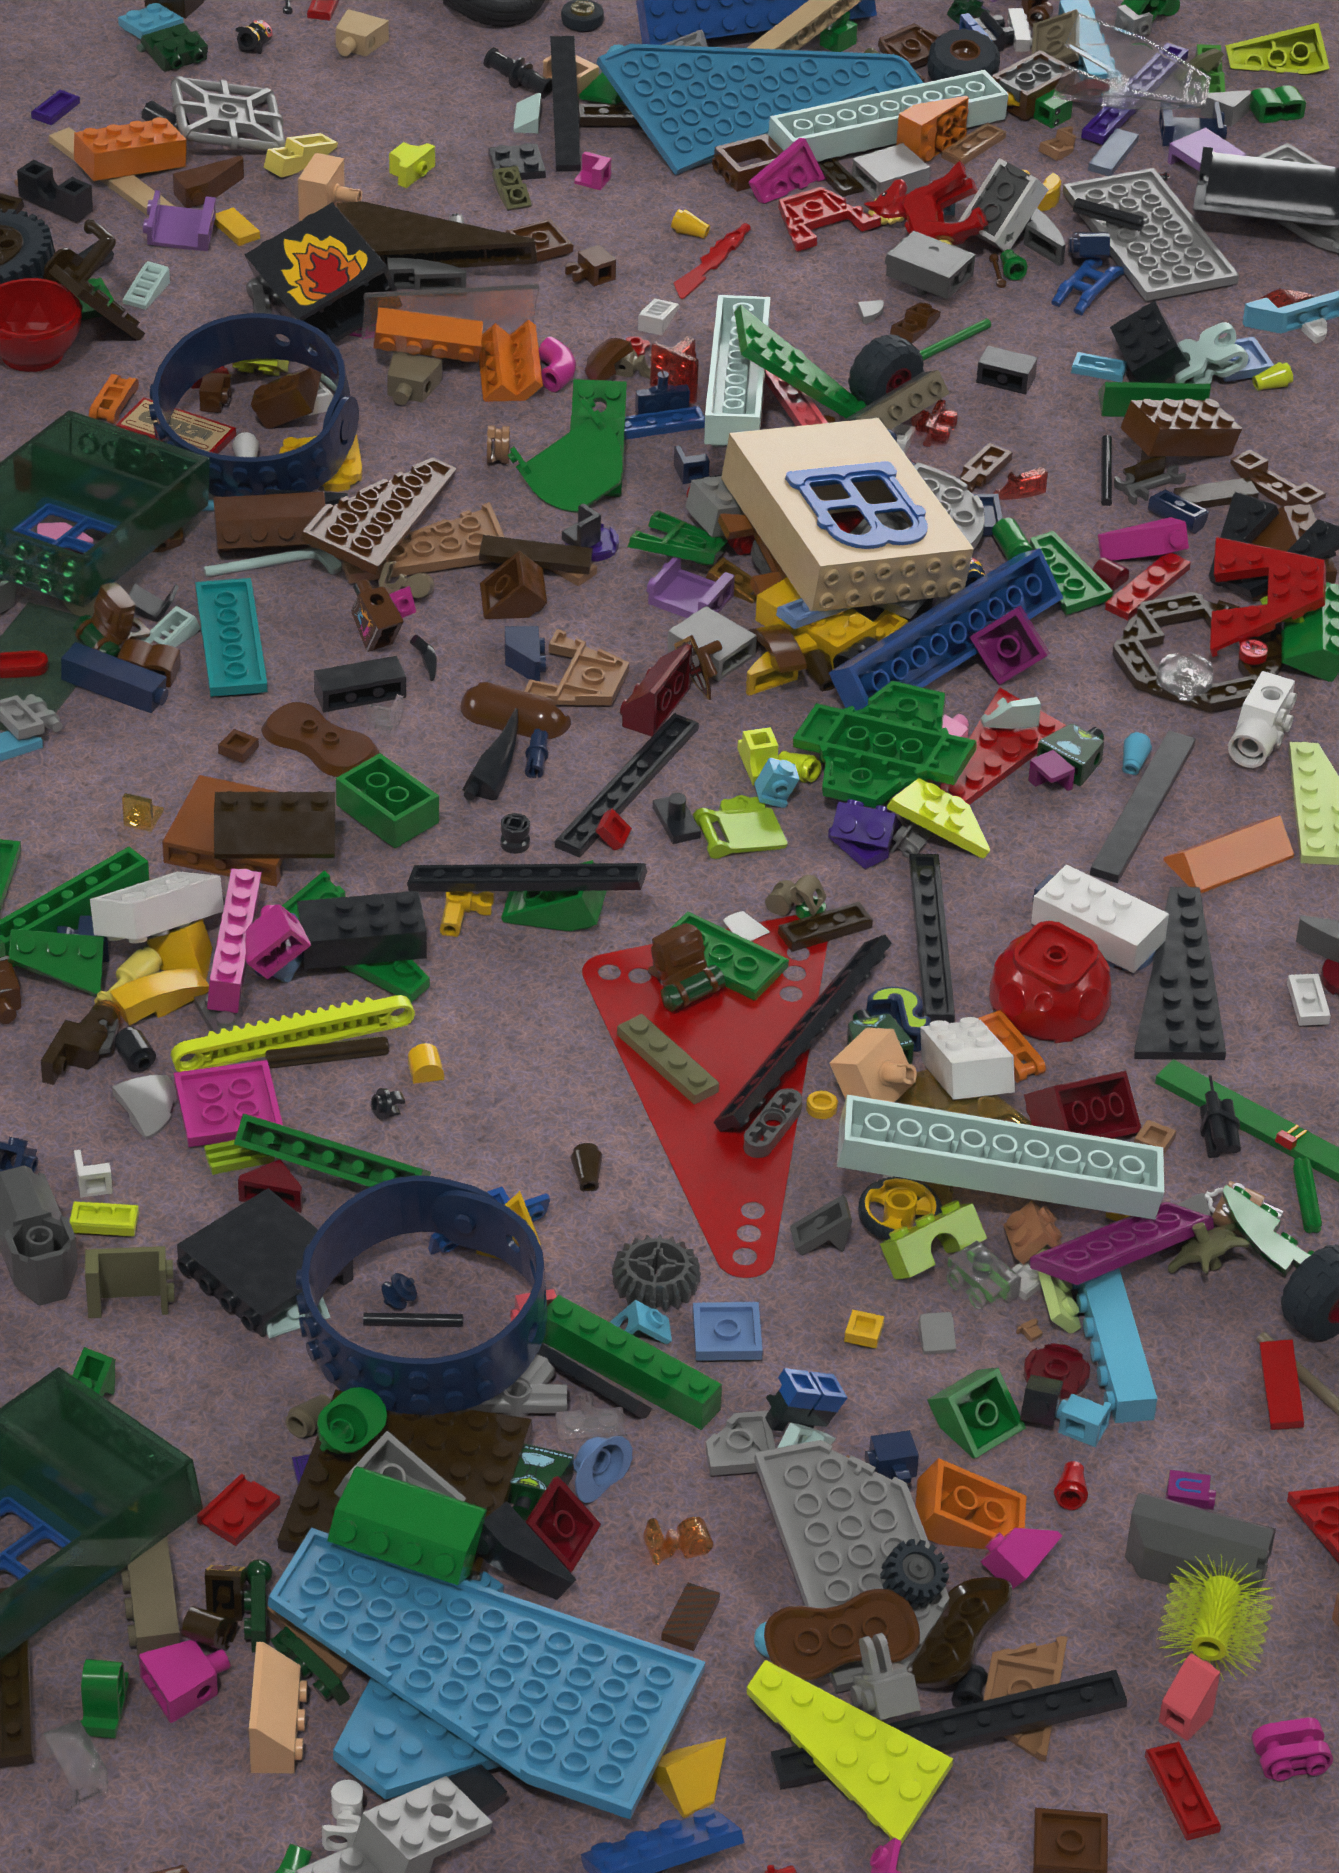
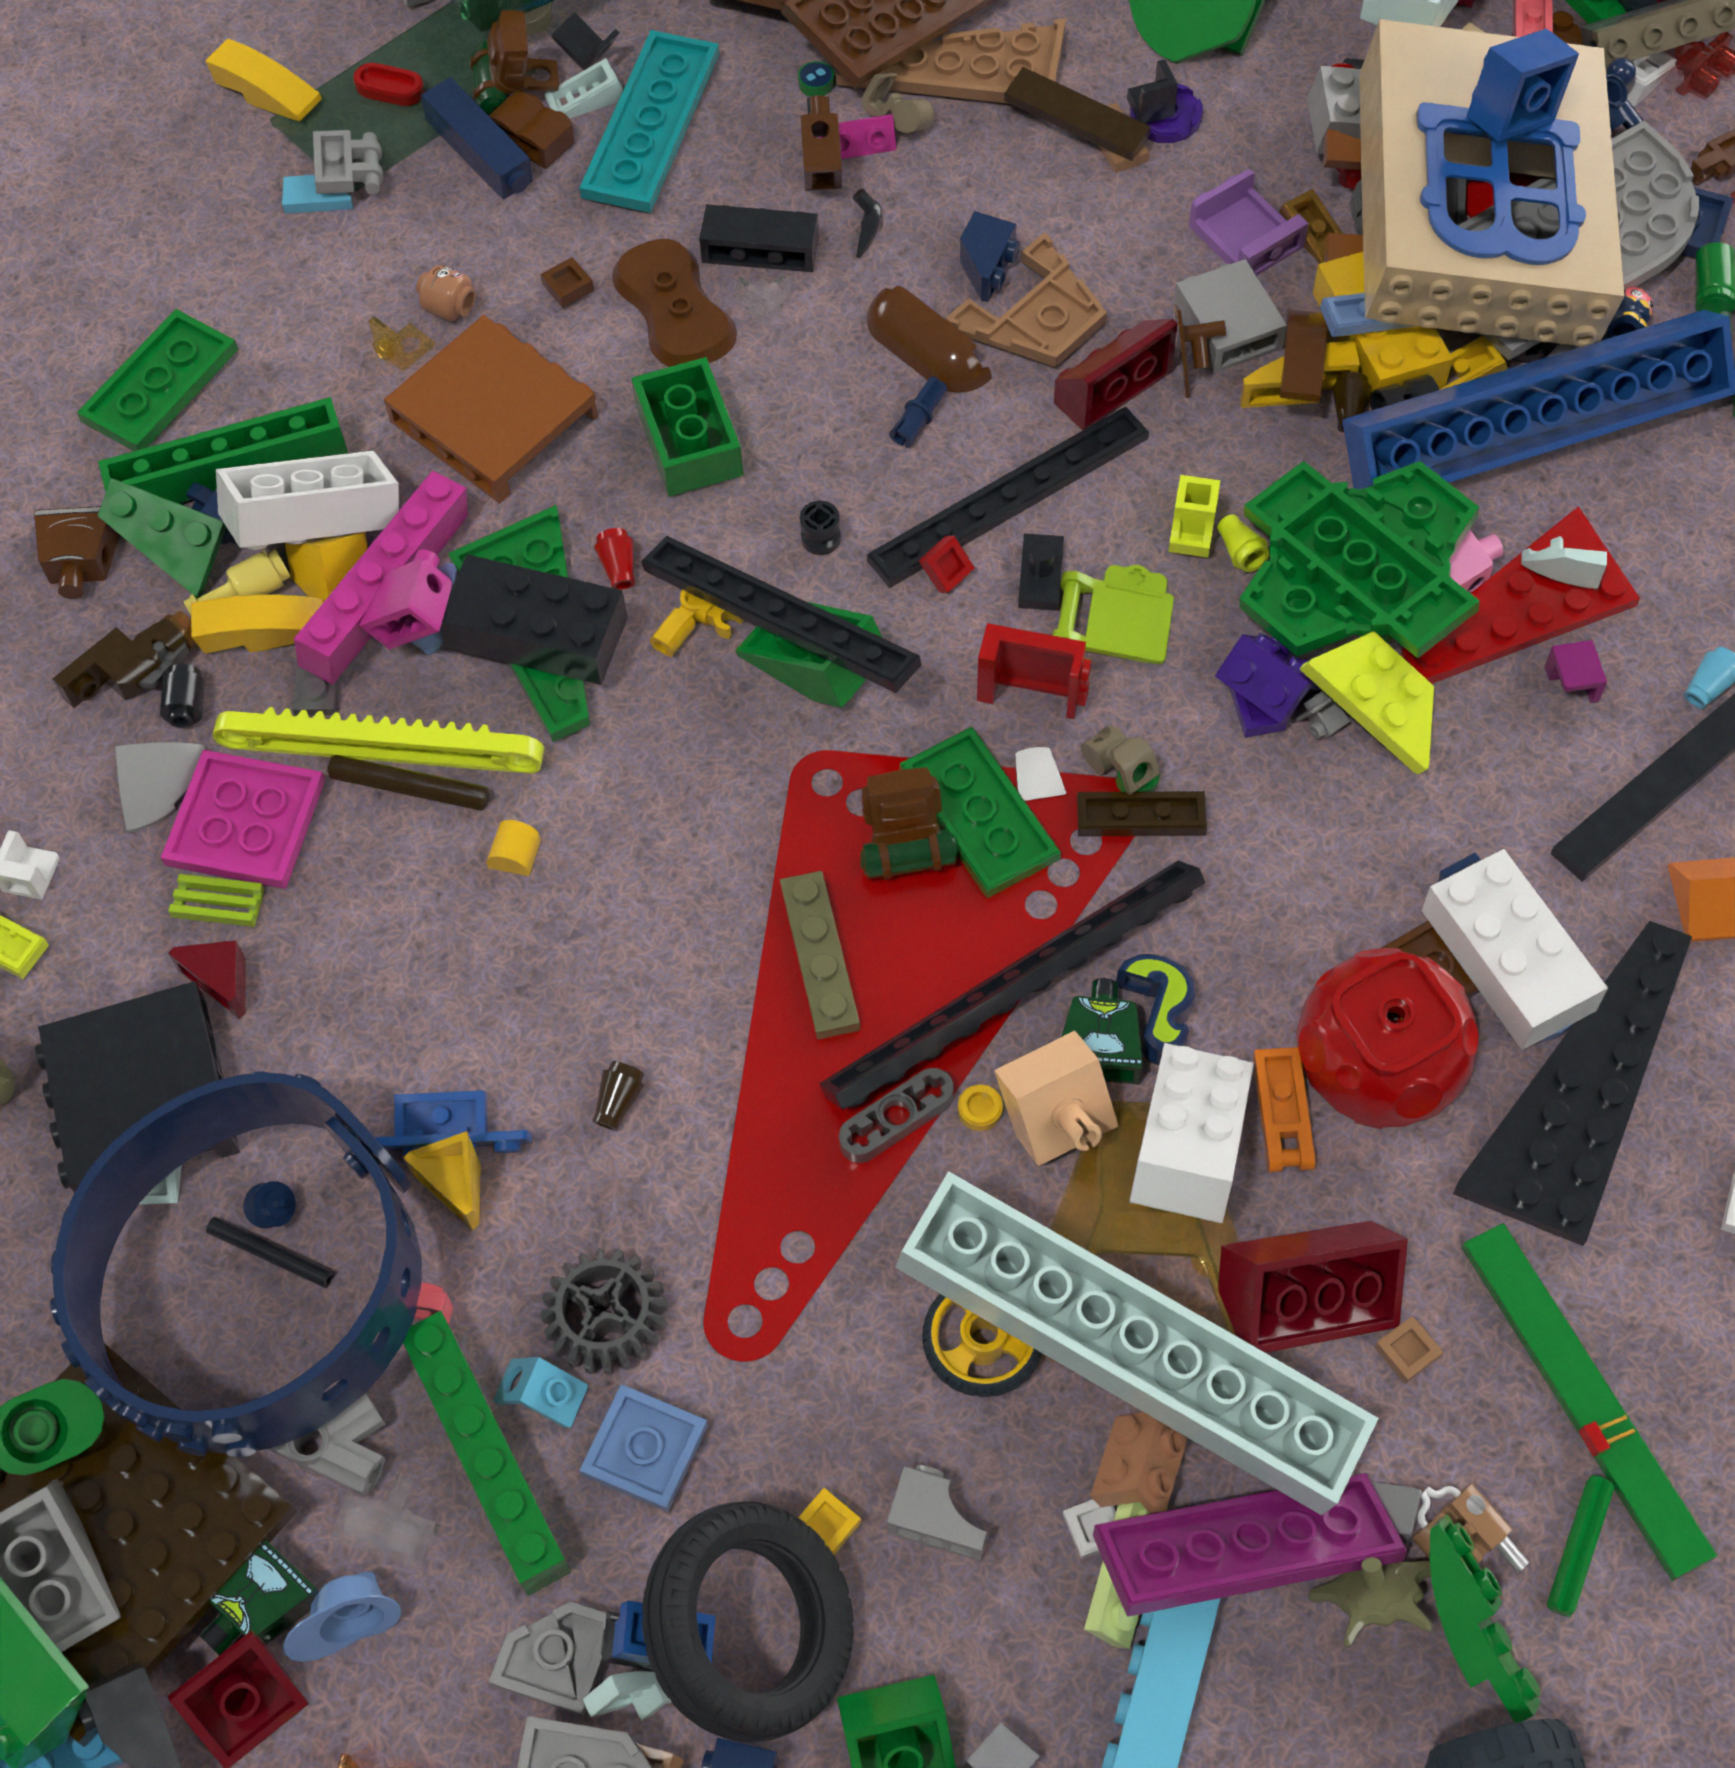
camera: 30 degrees right, 20 degrees up
light aqua piece [204,547,342,578] -> none
dark brown slope [214,791,336,859] -> none
green brick [234,1113,431,1187] -> none
dark tan cone [285,1394,331,1438] -> none
black plate [371,1088,405,1120] -> none
black piece [462,708,518,800] -> none
reddish brown slope [480,550,547,620] -> none
black tile [536,1343,652,1418] -> none
green wing [628,510,728,566] -> none
dark blue panel [674,445,710,484] -> none
medium azure brick [754,758,799,808] -> none
dark grey slope [790,1195,852,1255] -> none
lime arch [880,1200,987,1279] -> none
black tile [909,854,955,1023] -> none
light grey slope [918,1312,956,1355] -> none
clear piece [946,1241,1021,1316] -> none
magenta slope [970,605,1050,685] -> none
medium nougat piece [1016,1318,1043,1342] -> none
dark red tile [1023,1343,1090,1399] -> none
torso [1037,724,1104,786] -> none
black piece [1200,1075,1241,1158] -> none
none -> nougat head [416,265,476,321]
none -> red cone [594,528,635,590]
none -> black tyre [642,1502,854,1742]
none -> tile [798,61,834,97]
none -> light grey arch [887,1465,987,1561]
none -> red panel [977,623,1092,719]
none -> blue brick [1467,28,1579,142]

